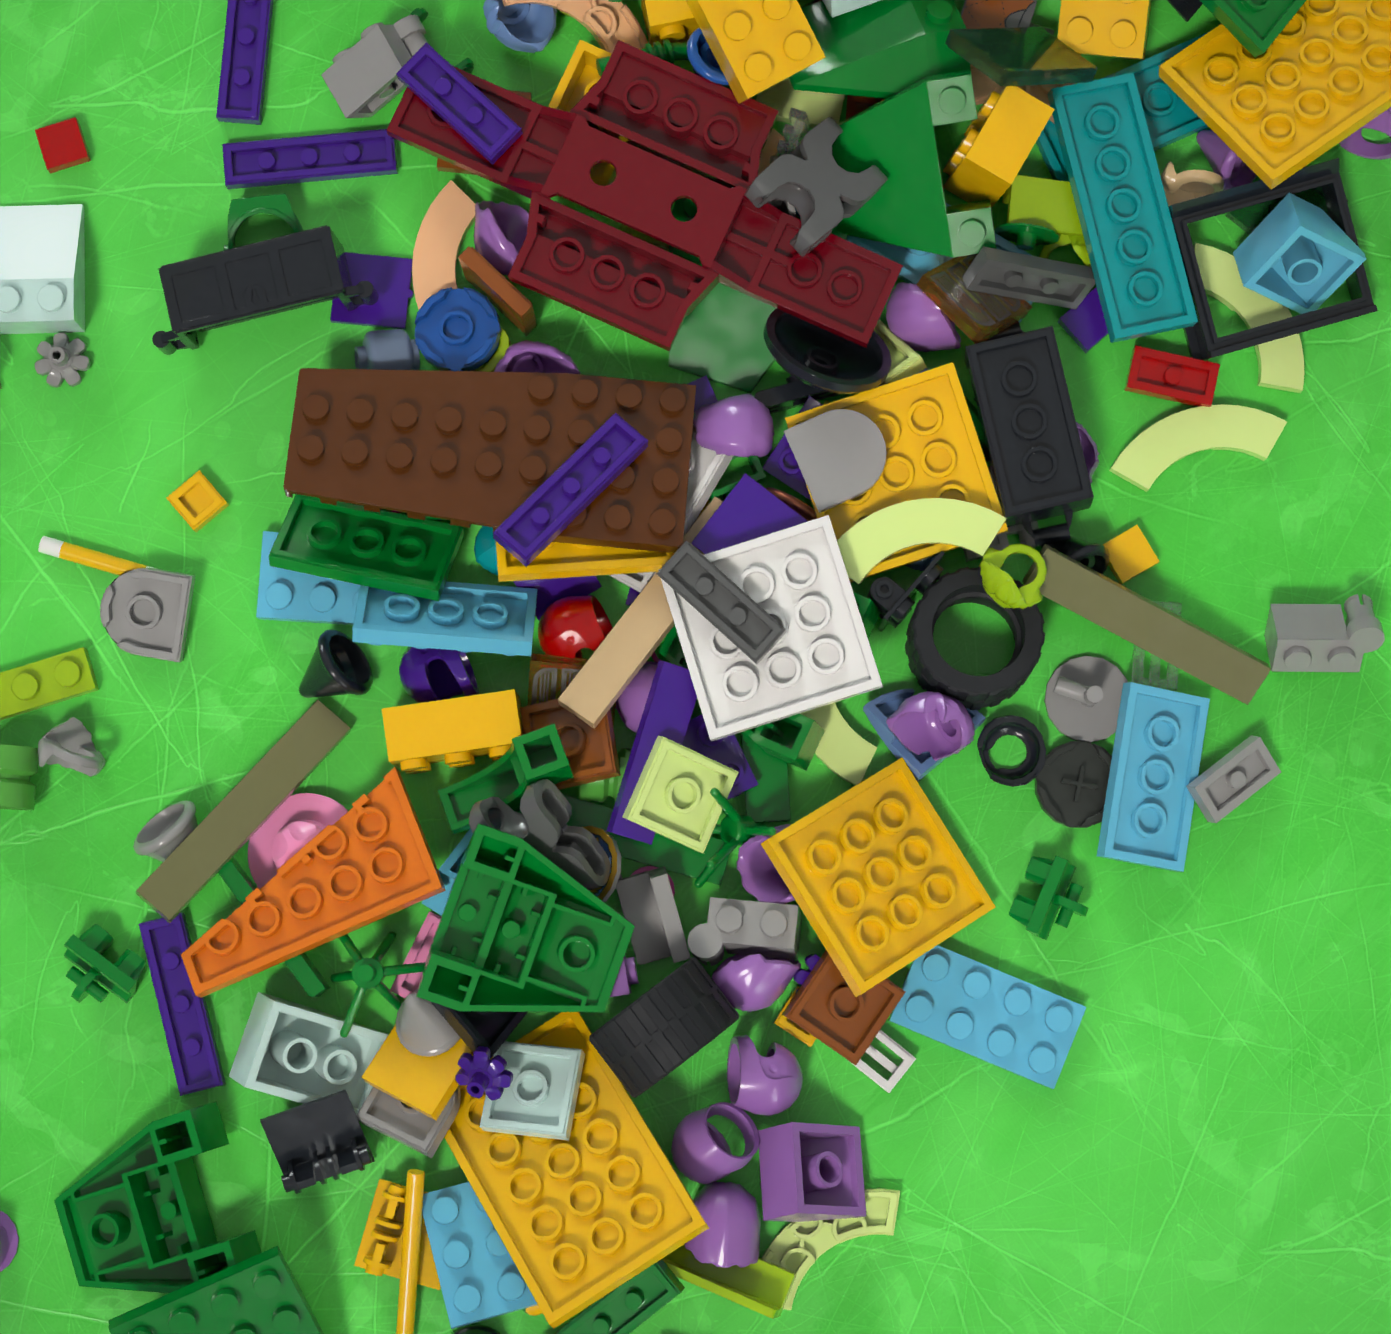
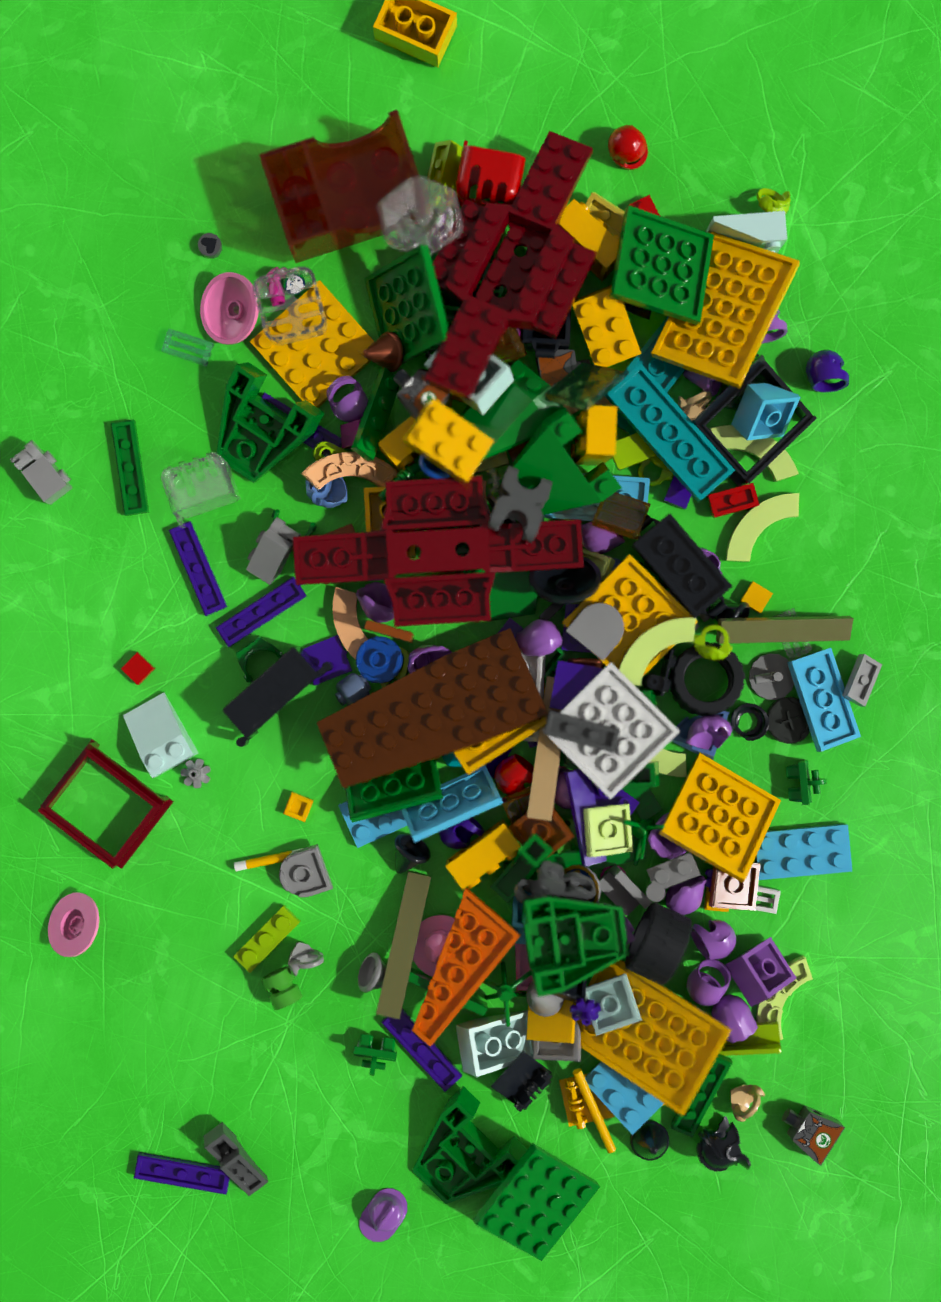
camera: 30 degrees left, 5 degrees up
dark purple tile [396,43,523,165] -> none
dark purple tile [493,413,648,567] -> none
dark grey plate [962,247,1096,309] -> none
green piece [995,223,1060,250] -> none
light grey hinge [1264,594,1385,672] -> none

